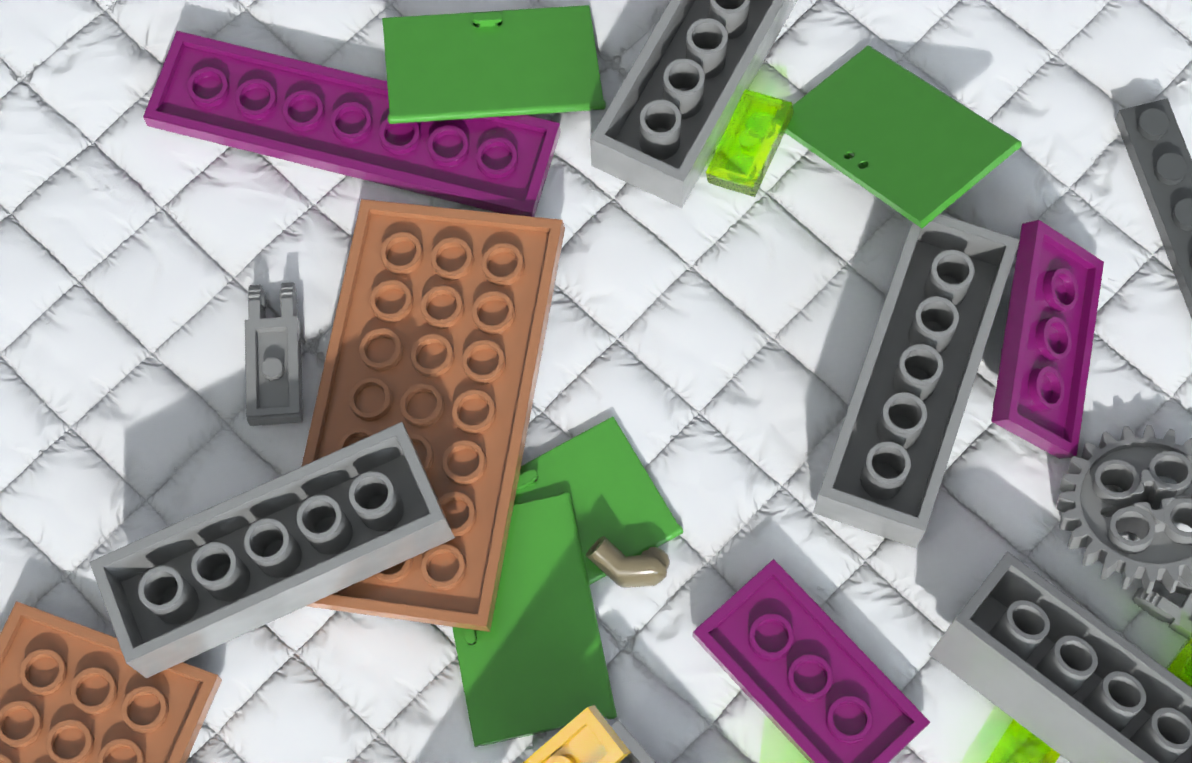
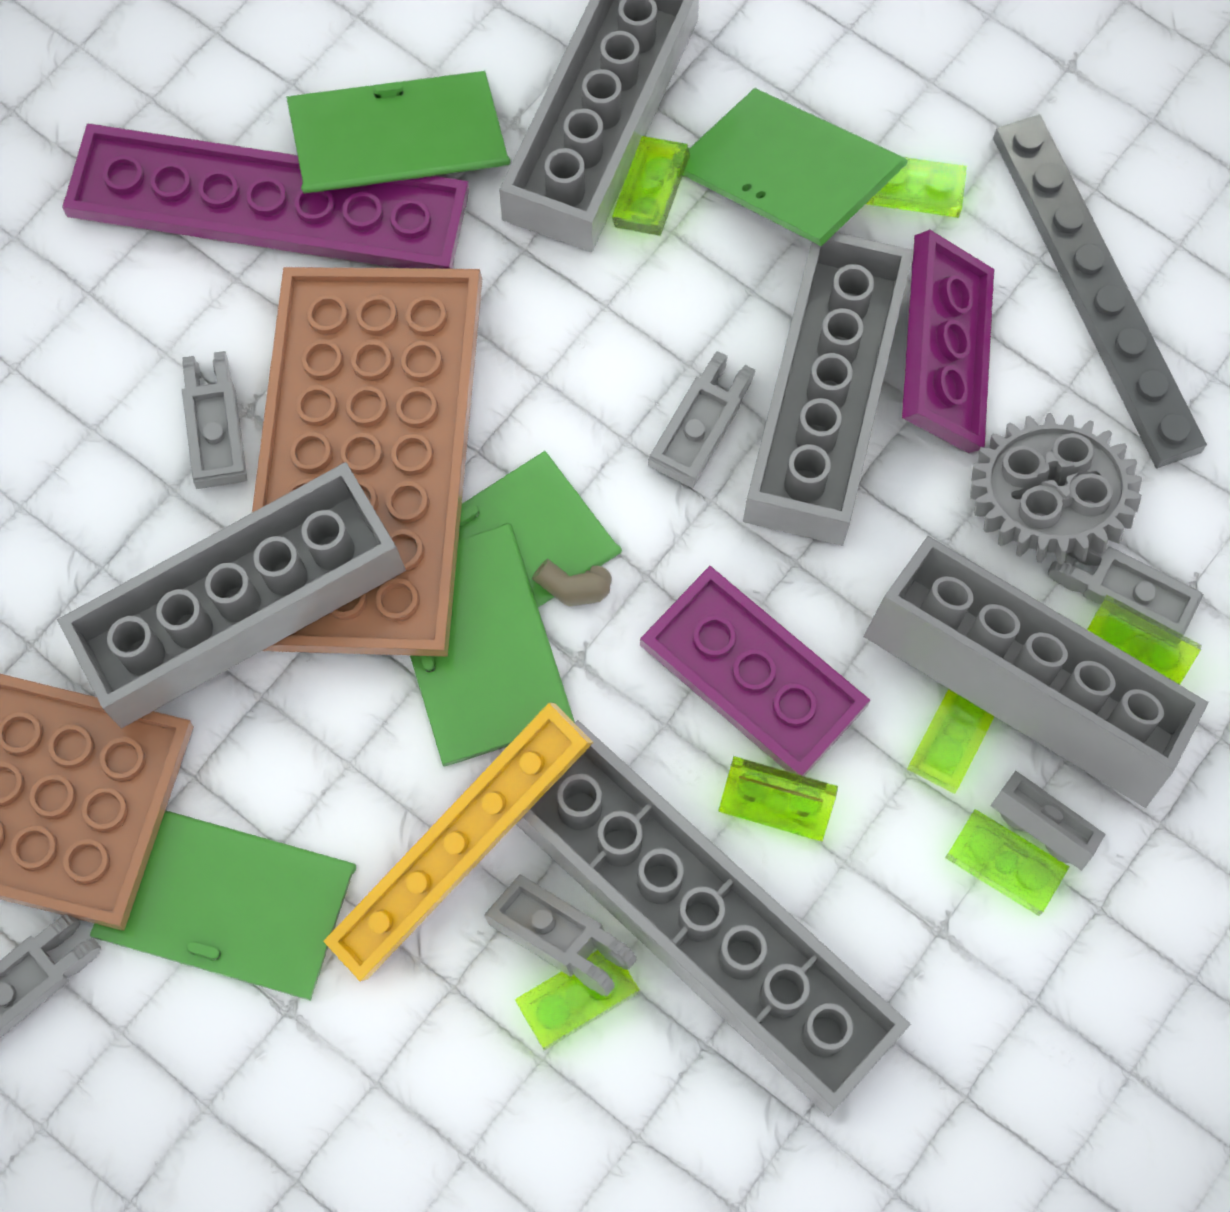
camera: 10 degrees left, 0 degrees up
none -> light grey hinge [648,351,756,488]
none -> clear neon green plate [866,157,967,218]

